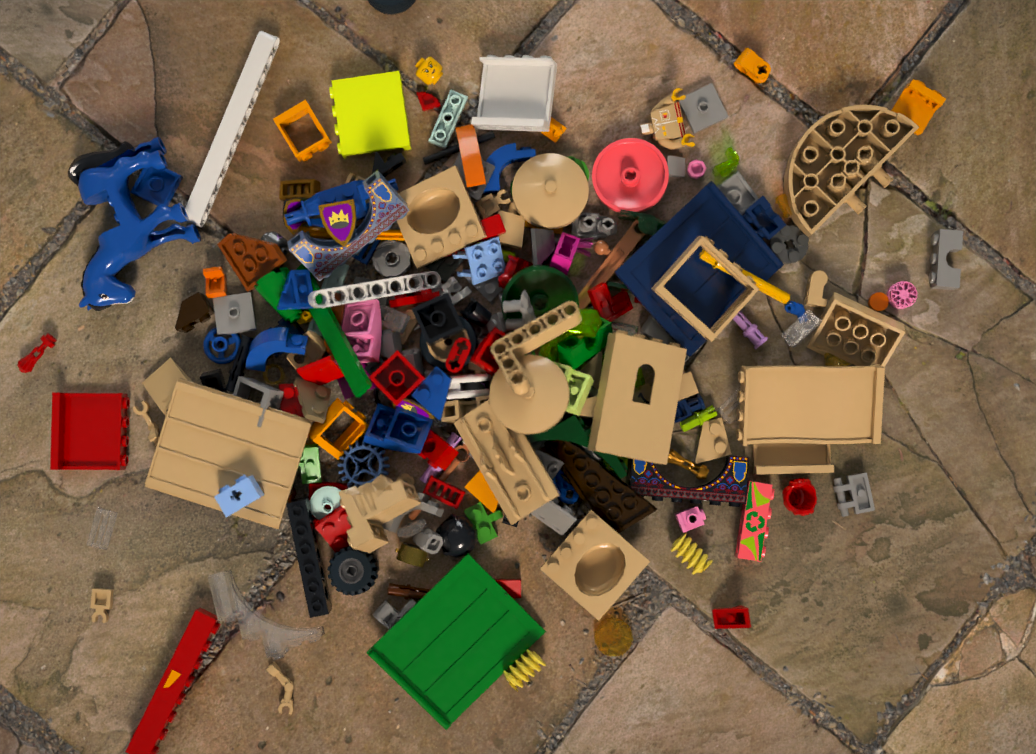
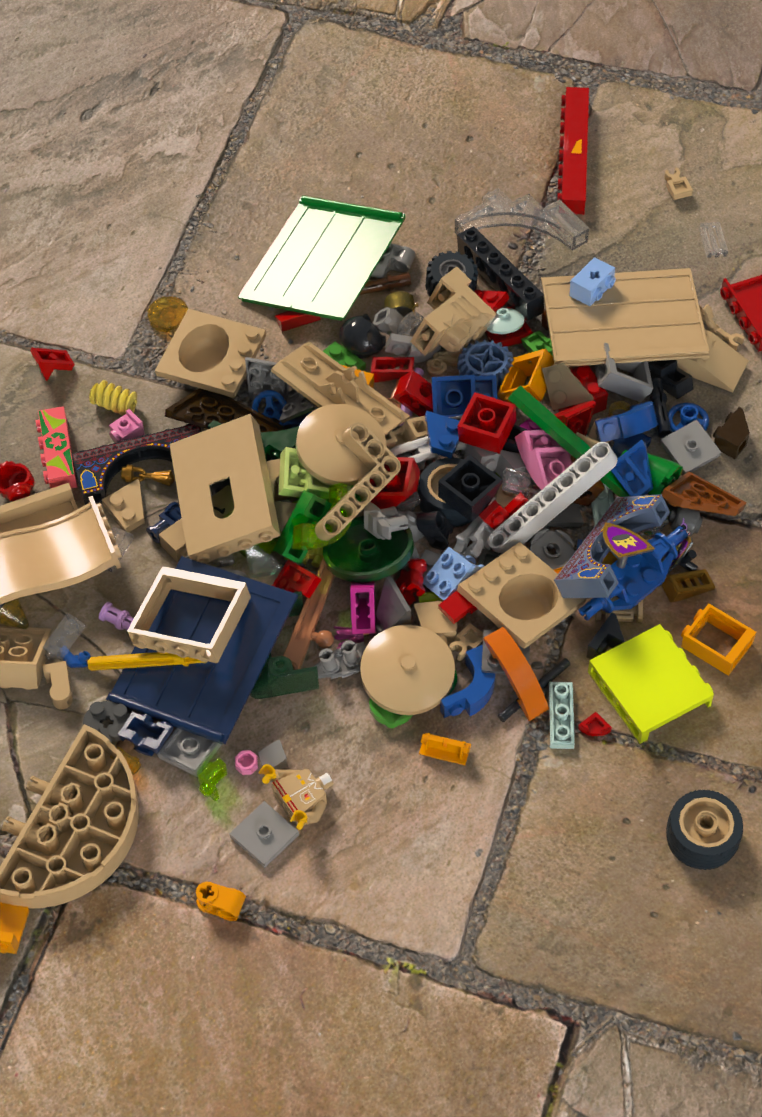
camera: 155 degrees right, 30 degrees down
orange bracket [203,267,227,298] -> none
tan piece [266,662,294,714] -> none
yellow head [415,56,444,85] -> none
red beam [445,337,472,373] -> none
white panel [471,55,557,132] -> none
light yellow piece [503,649,546,692] -> none
coral dish [592,138,669,214] -> none
lime axle [679,405,717,432] -> none

